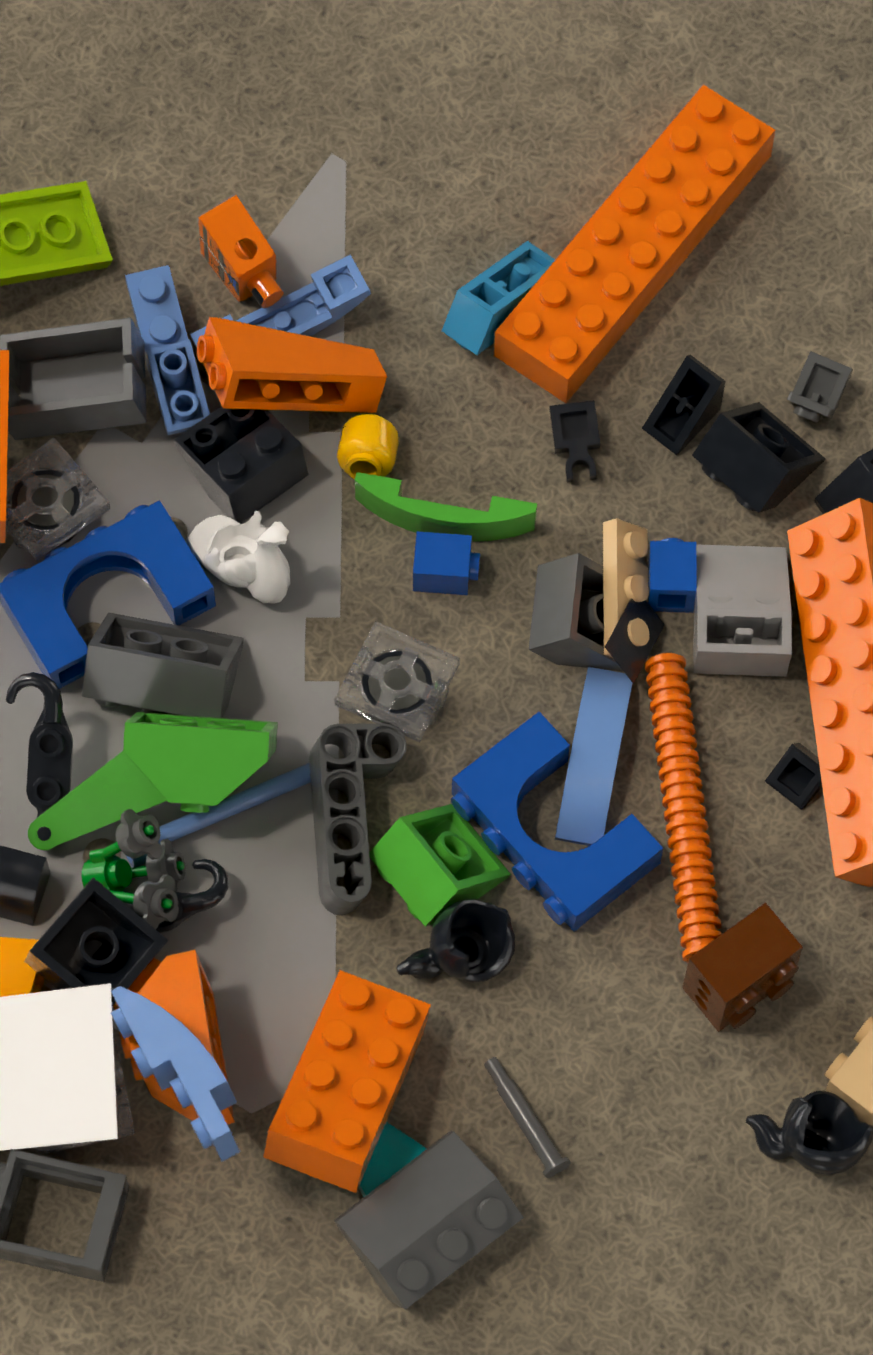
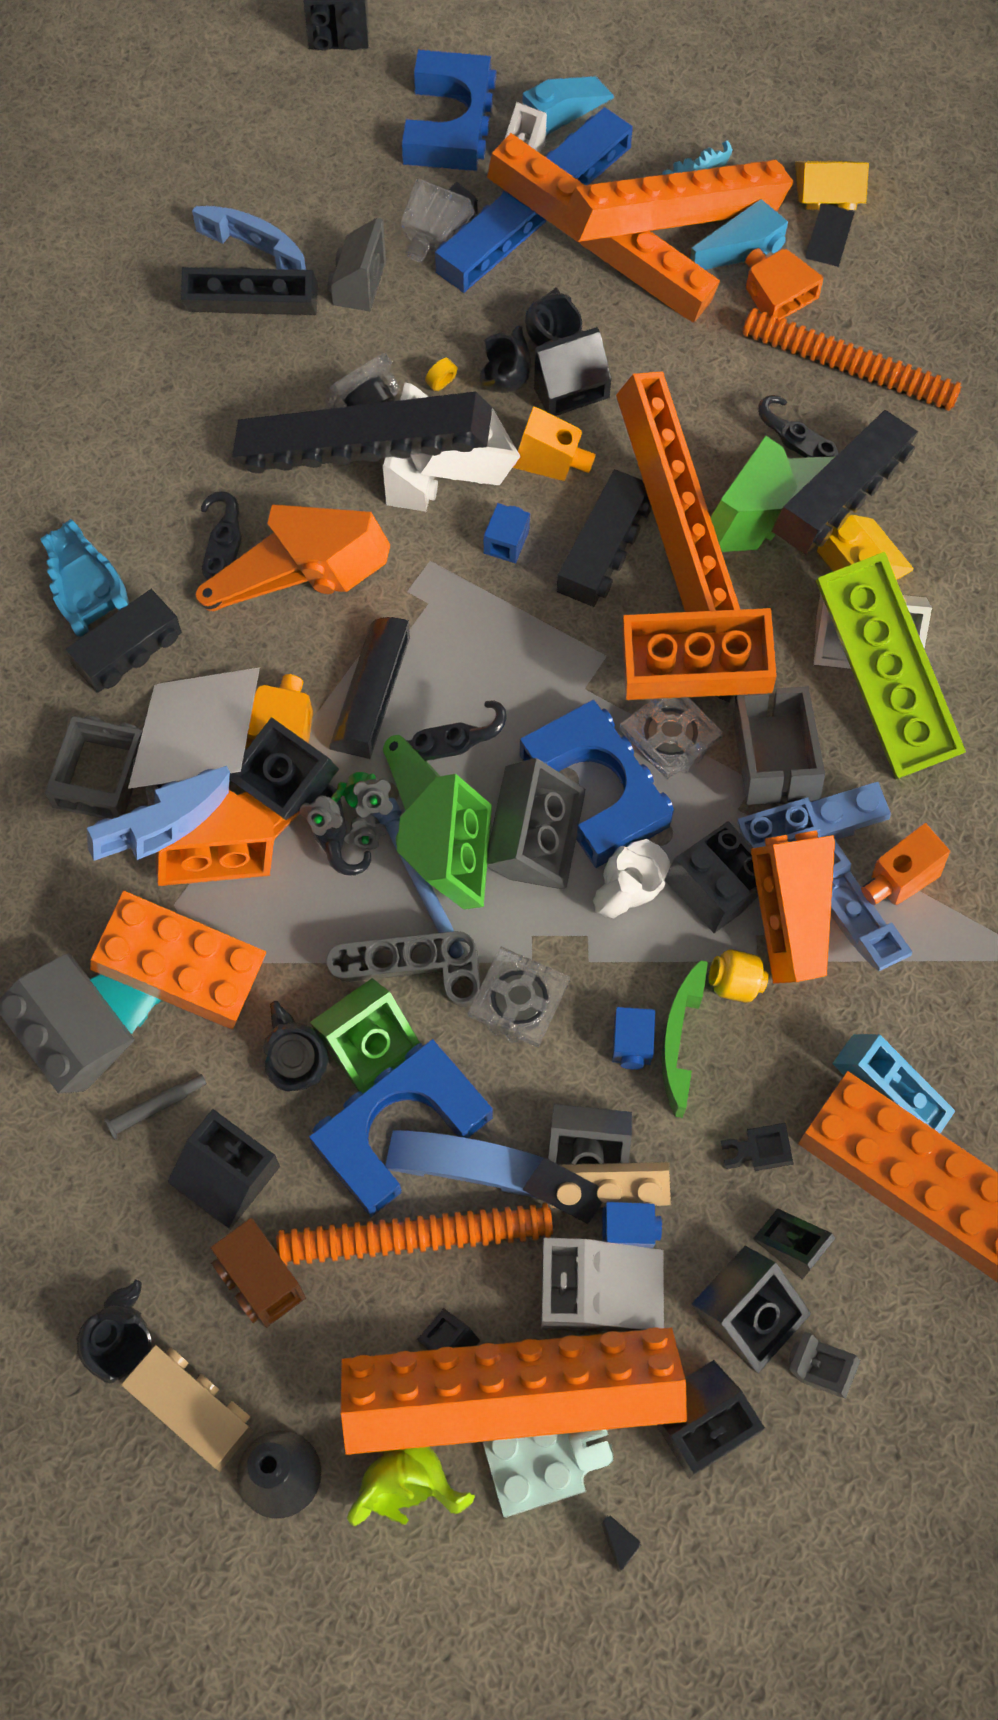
camera: 90 degrees right, 0 degrees up
none -> black slope [168,1109,280,1230]

